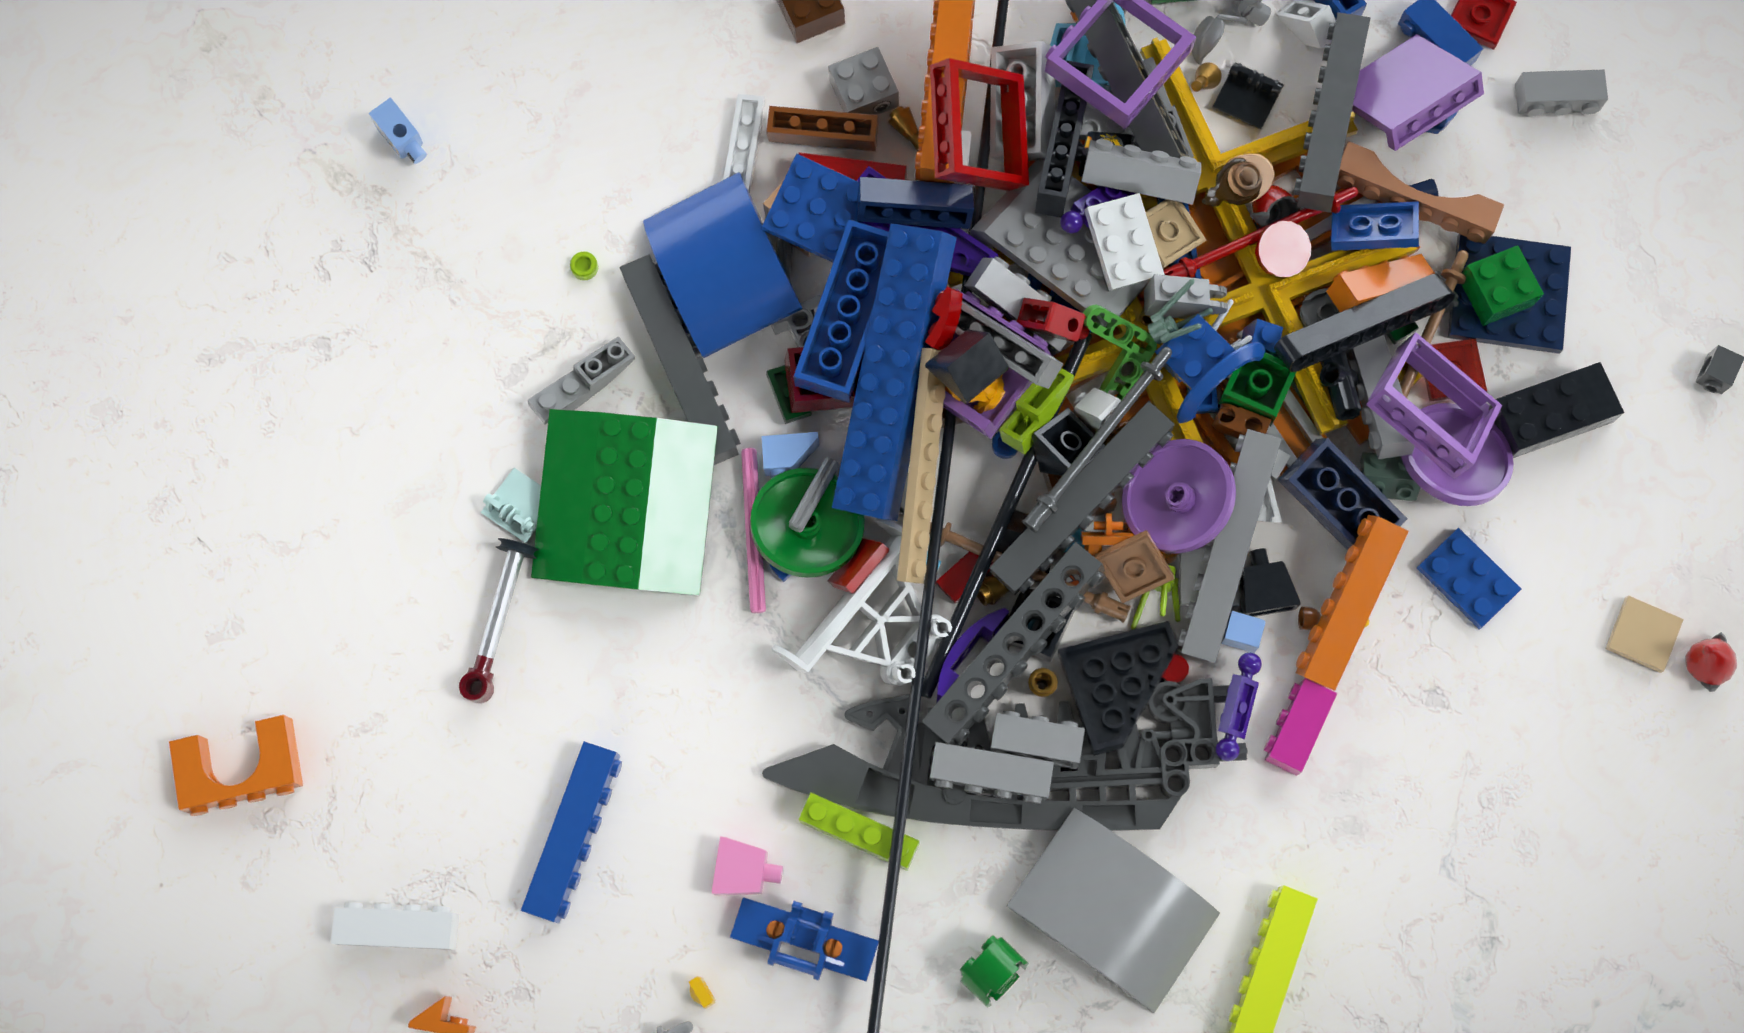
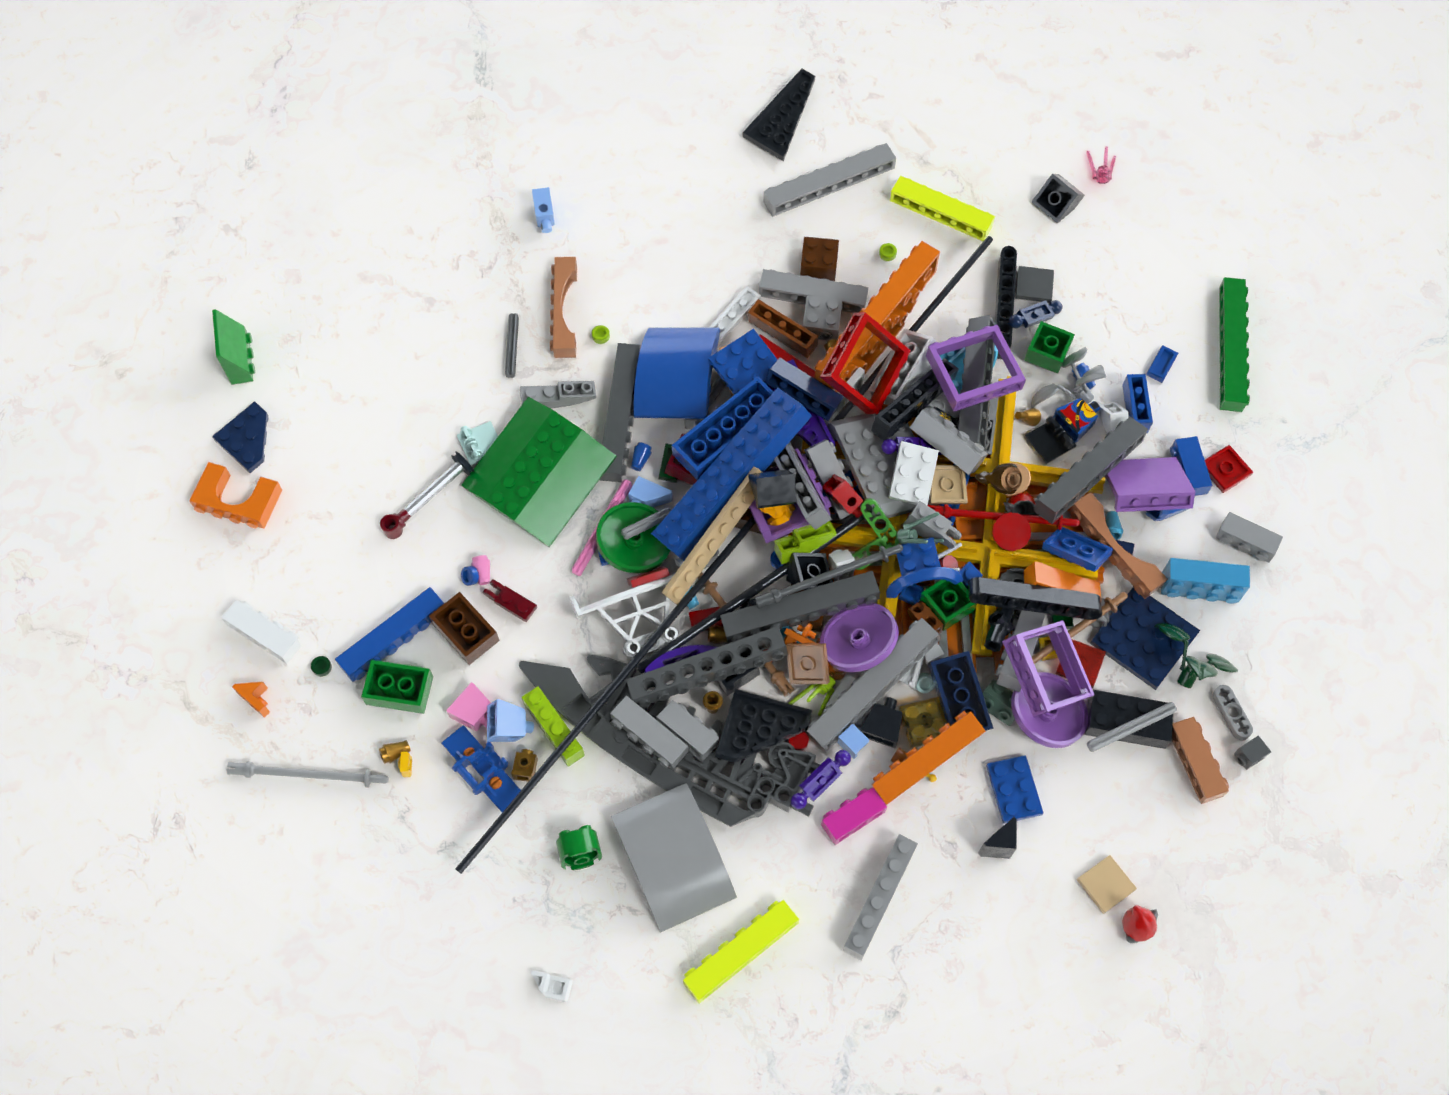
camera: 25 degrees right, 10 degrees down
red slope [925,286,963,350] -> none
green brick [1461,245,1544,326] -> none
none -> slope [212,309,256,385]
none -> dark blue plate [212,401,269,473]
none -> dark green tile [311,656,332,677]
none -> green brick [361,660,433,714]
none -> pearl gold cone [379,740,411,764]
none -> reddish brown brick [429,592,500,665]
none -> blue tile [461,566,479,586]
none -> bright pink cone [471,555,490,585]
none -> dark red hinge [482,579,537,622]
none -> light blue torso [487,699,534,742]
none -> dark grey axle [505,313,519,378]
none -> pearl gold brick [511,749,538,782]
none -> nougat arch [550,257,577,358]
none -> blue cone [631,442,652,471]
none -> light grey brick [759,269,869,313]
none -> light grey brick [843,834,918,961]
none -> clear yellow piece [899,697,947,748]
none -> light aqua tile [916,673,935,693]
none -> tile [939,555,958,568]
none -> black slope [978,817,1017,859]
none -> torso [1053,398,1100,443]
none -> light grey axle [1087,702,1177,752]
none -> medium azure cone [1106,511,1124,540]
none -> dark green plant [1154,623,1238,688]
none -> dark azure brick [1161,558,1250,604]
none -> nougat brick [1171,717,1229,804]
none -> light grey beam [1213,685,1253,740]

